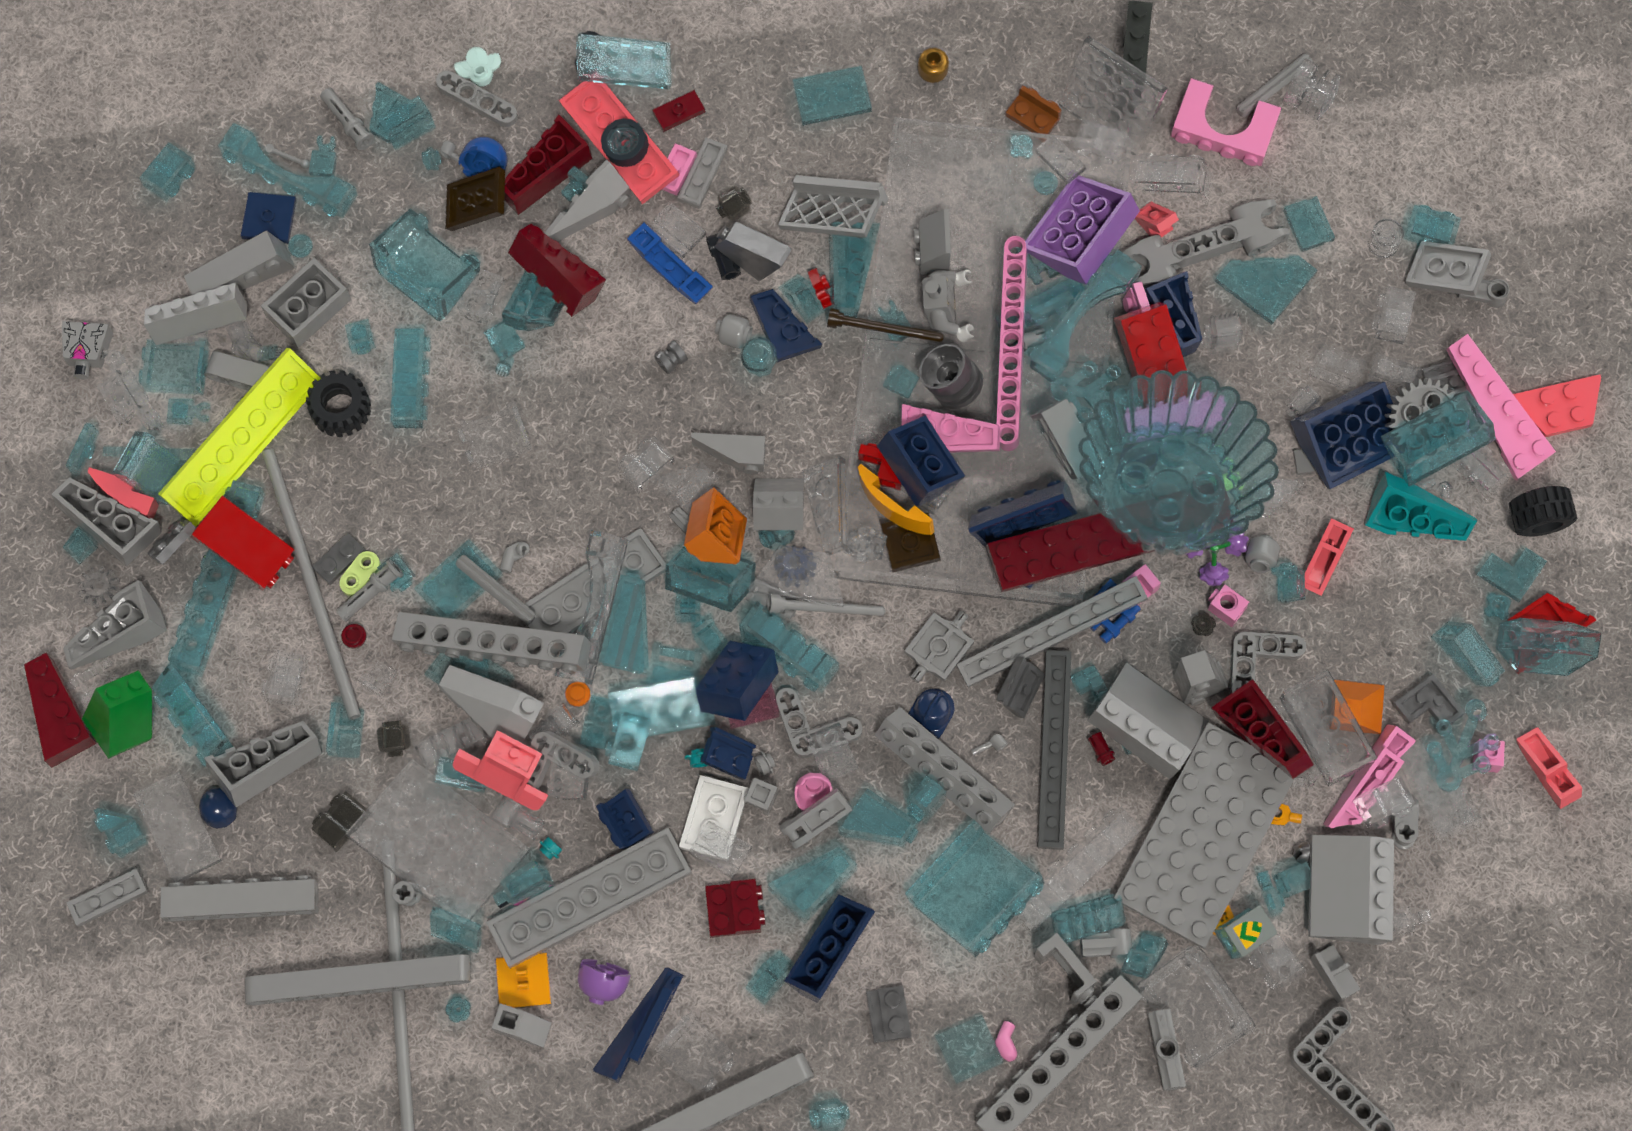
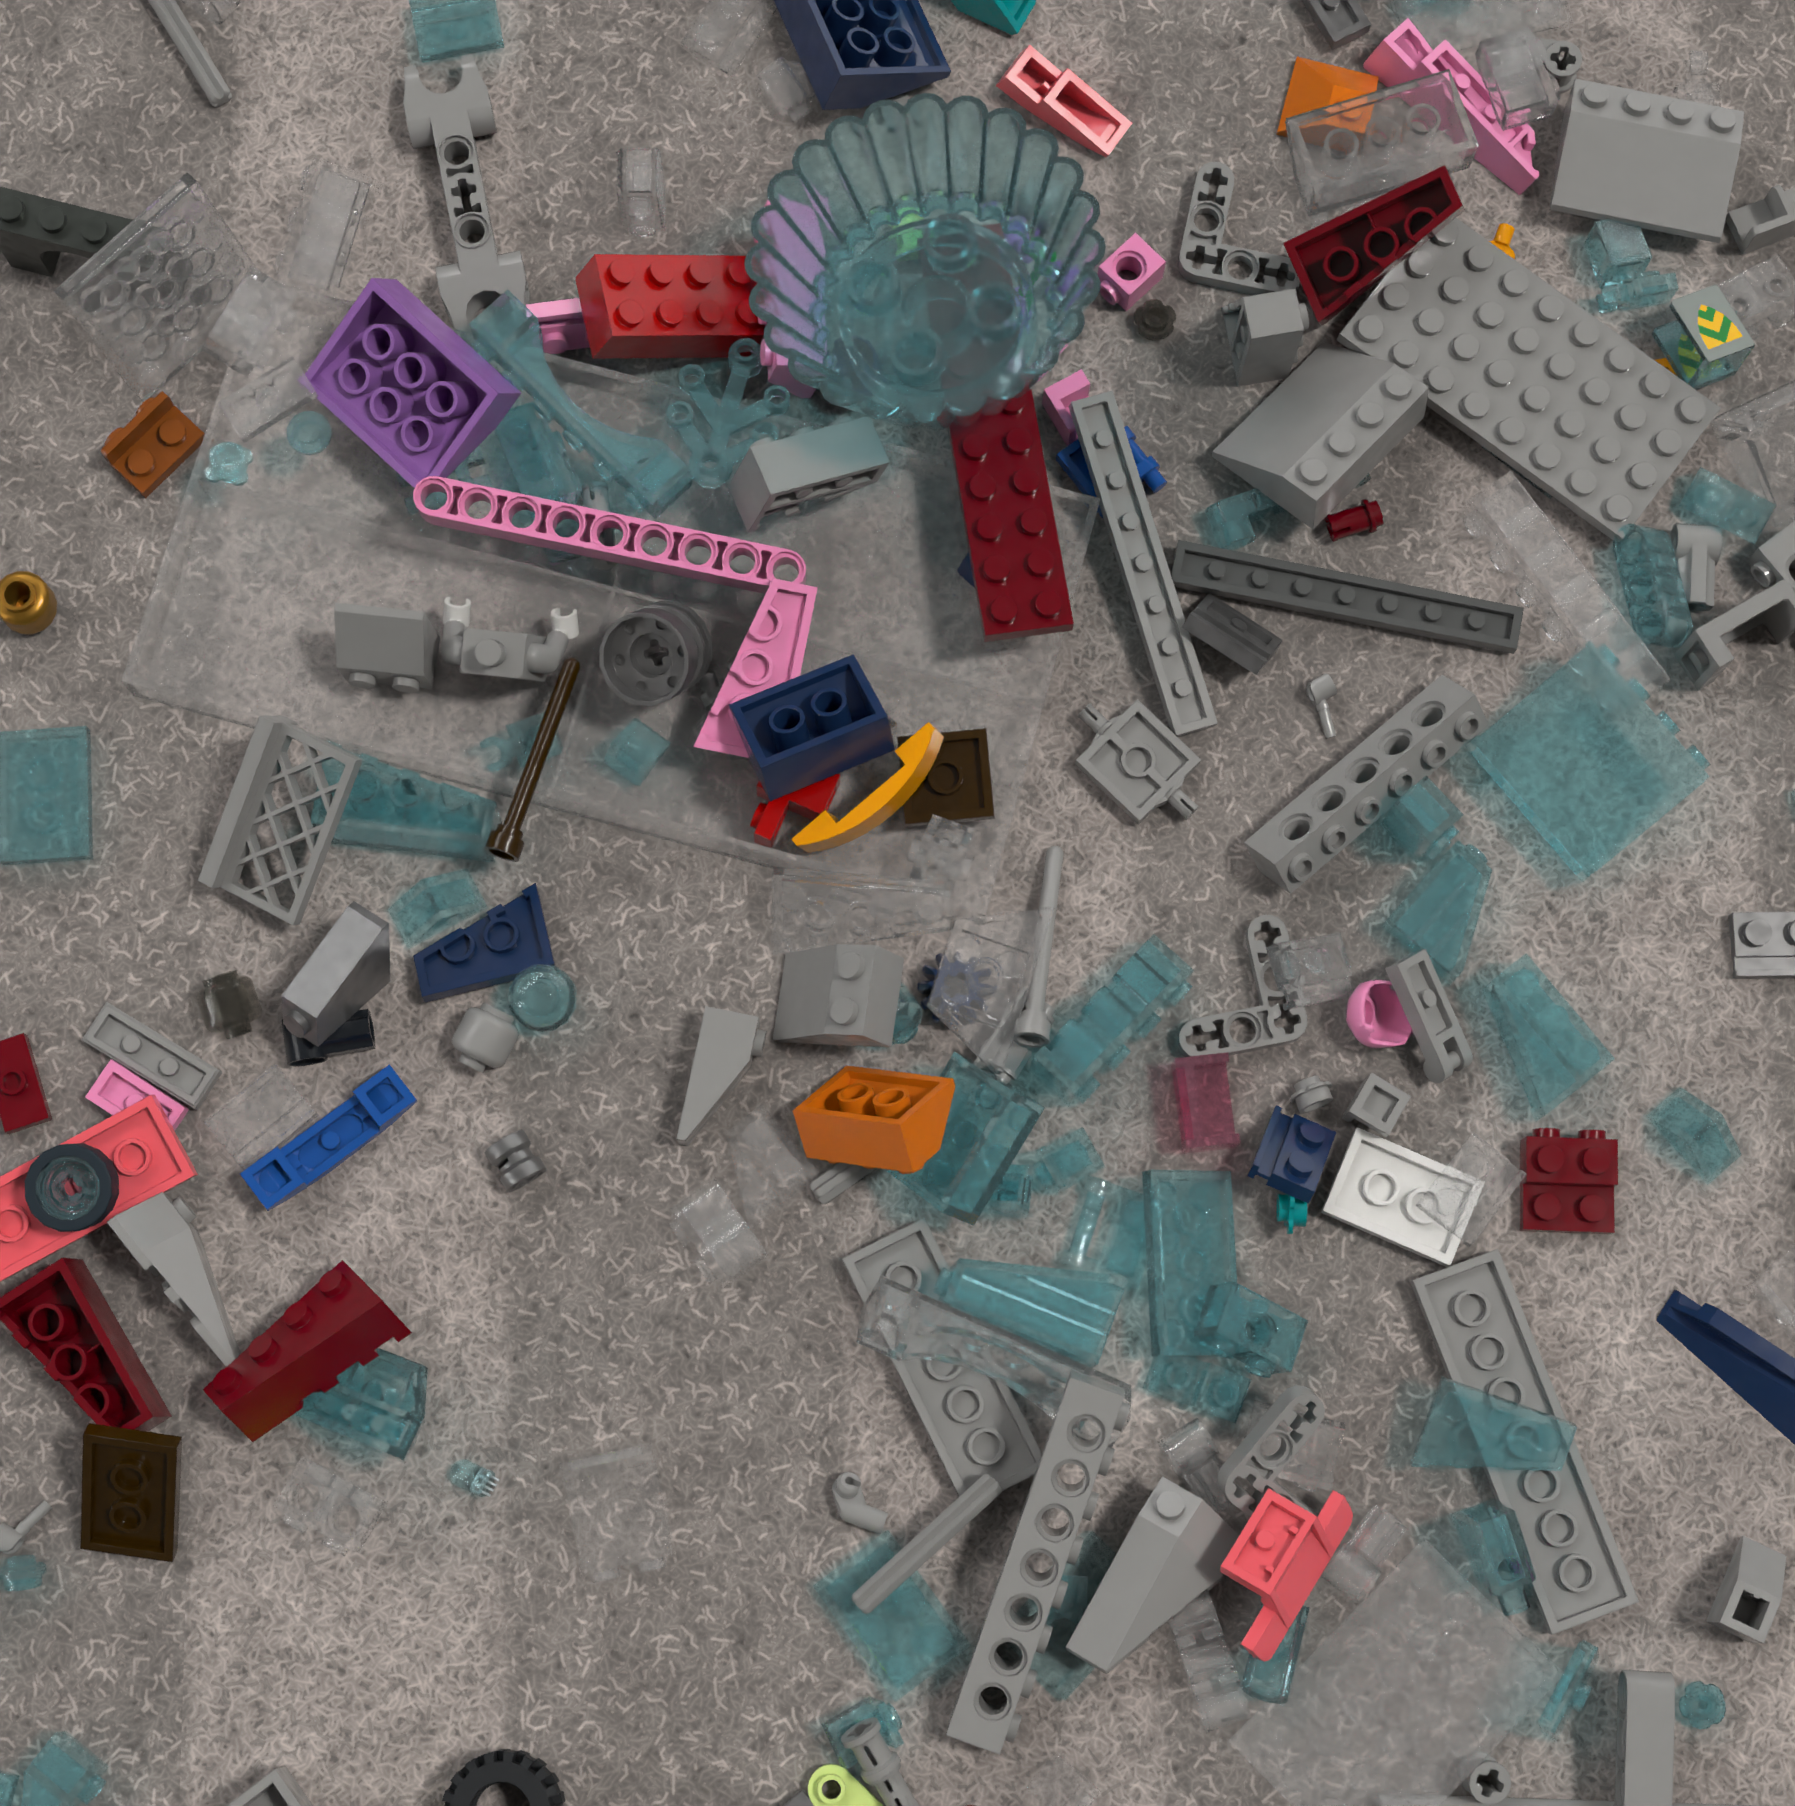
camera: 85 degrees left, 5 degrees up
clear light blue bracket [345,319,376,355] -> none
clear light blue windscreen [369,208,480,321] -> none
clear smoke head [376,720,411,757] -> none
clear light blue brick [390,328,431,428] -> none
blue cylinder [458,137,508,177] -> none
clear light blue panel [483,318,525,362] -> none
light orange piece [496,953,551,1008] -> none
teal plate [539,837,562,860] -> none
clear light blue bracket [561,166,589,202] -> none
orange plate [565,682,591,707] -> none
medium lavender cylinder [578,959,631,1005] -> none
dark blue bracket [596,789,654,849] -> none
dark blue brick [695,640,779,721] -> none
dark blue slope [784,894,875,1003] -> none
red plate [808,268,832,309] -> none
dark blue piece [908,689,955,739] -> none
dark blue slope [968,480,1078,547] -> none
coral slope [1135,202,1179,238] -> none
dark blue wedge [1145,271,1202,357] -> none
bright pink arch [1171,78,1281,166] -> none
clear light blue plate [1215,255,1317,325] -> none
clear light blue bracket [1271,563,1305,603] -> none
flat silver hinge [1293,842,1310,865] -> none
none -> clear light blue wing [1410,1376,1577,1471]

